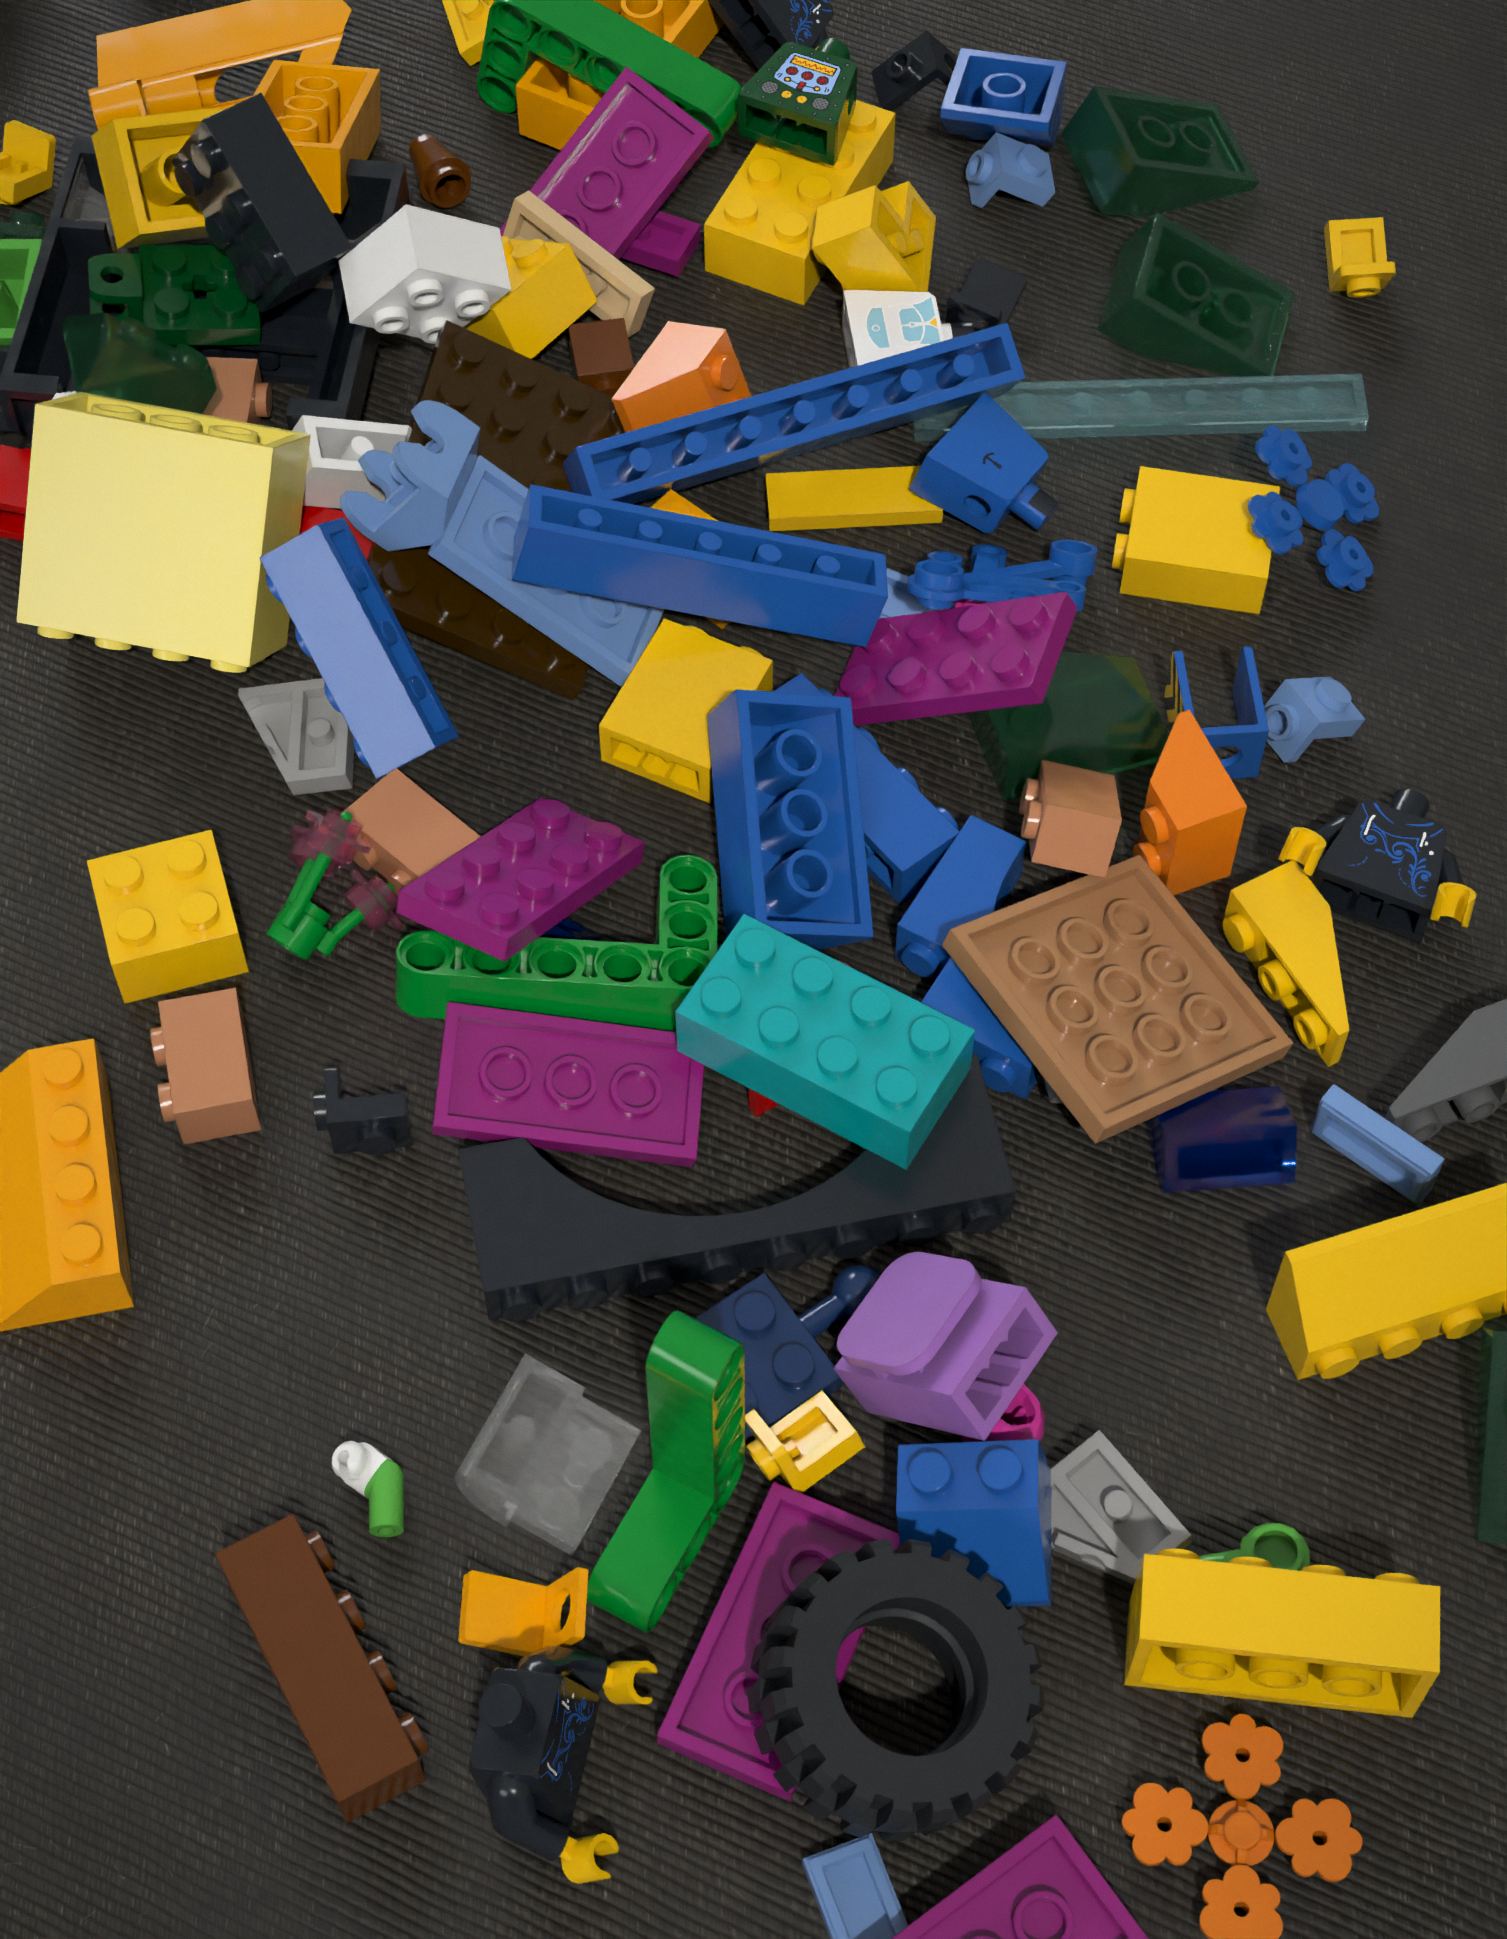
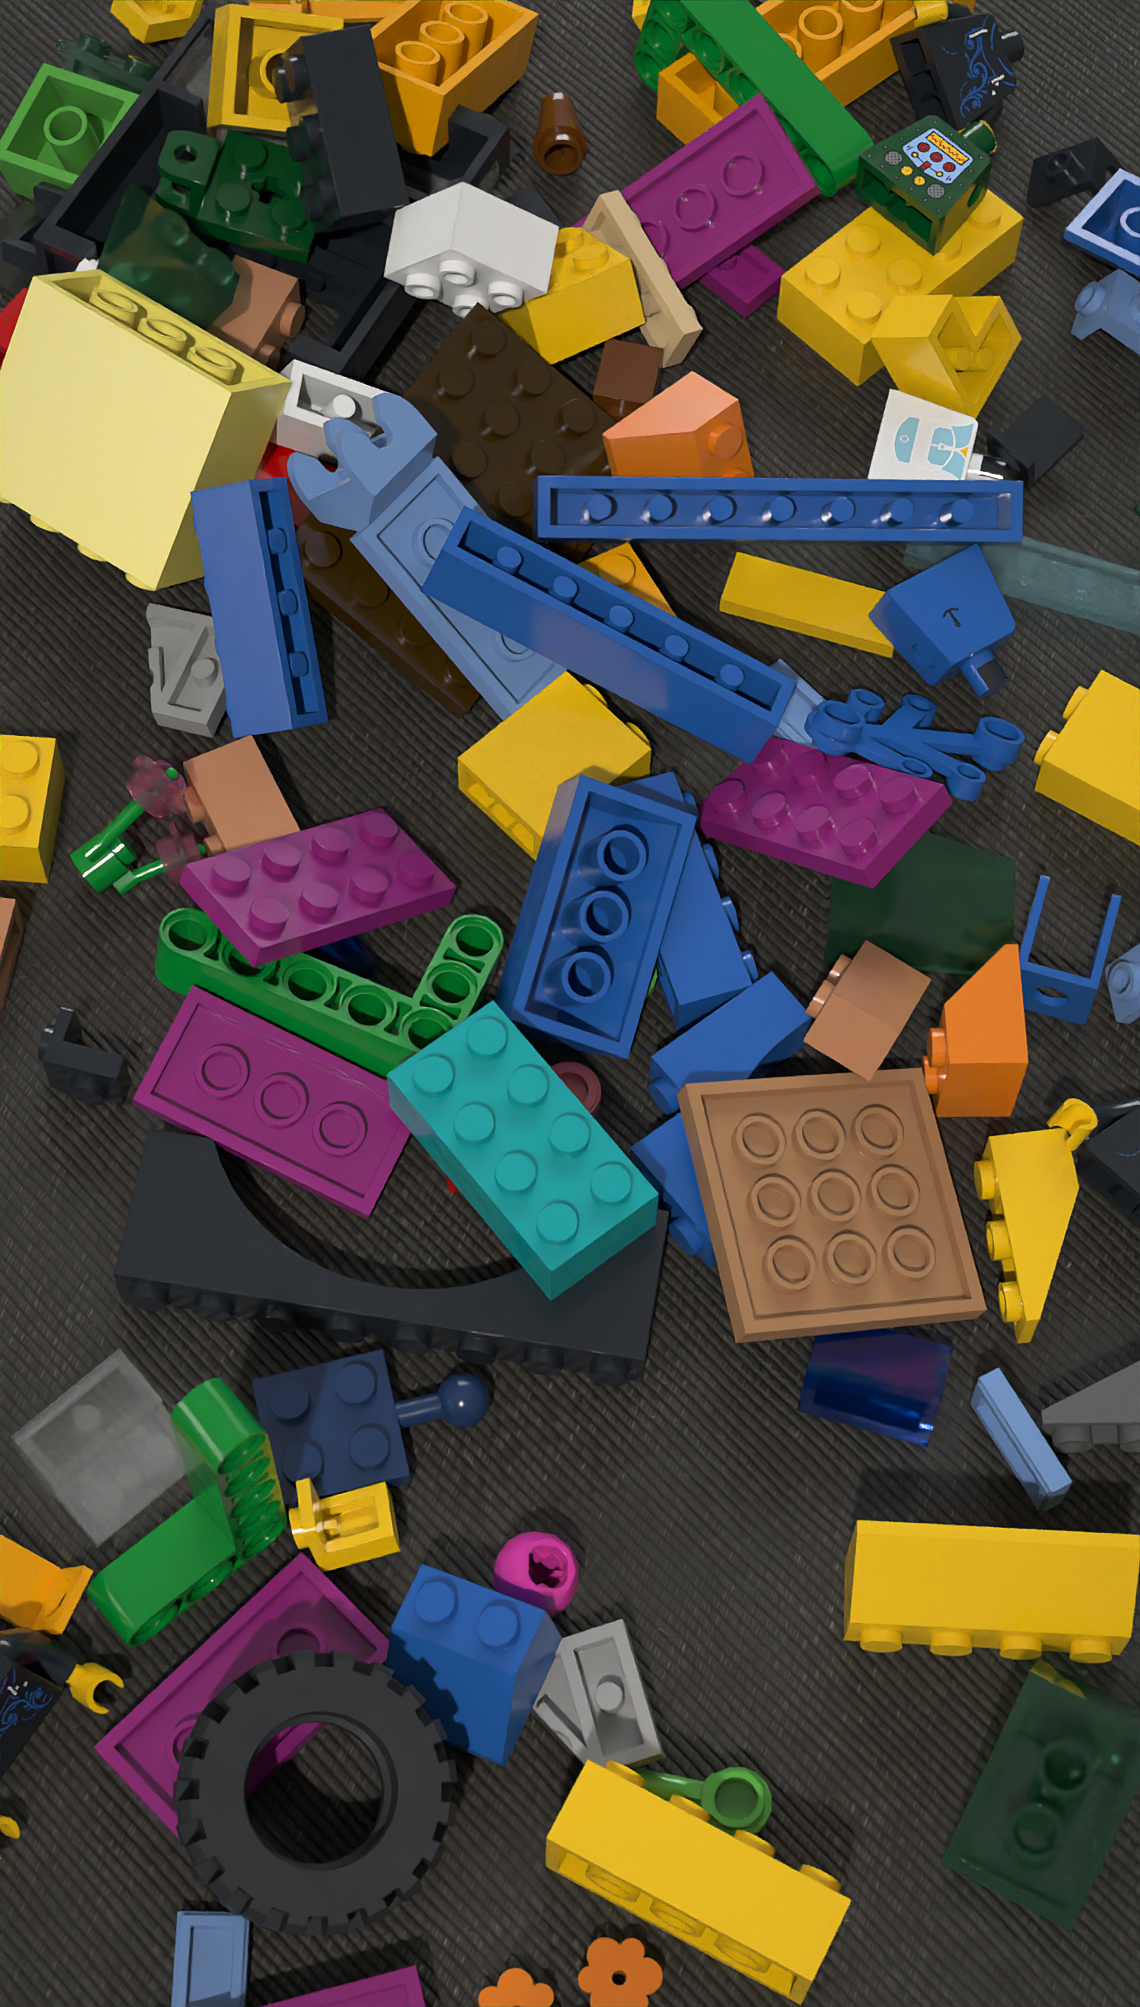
camera: 20 degrees right, 5 degrees up
medium lavender brick [834,1252,1058,1441] -> none

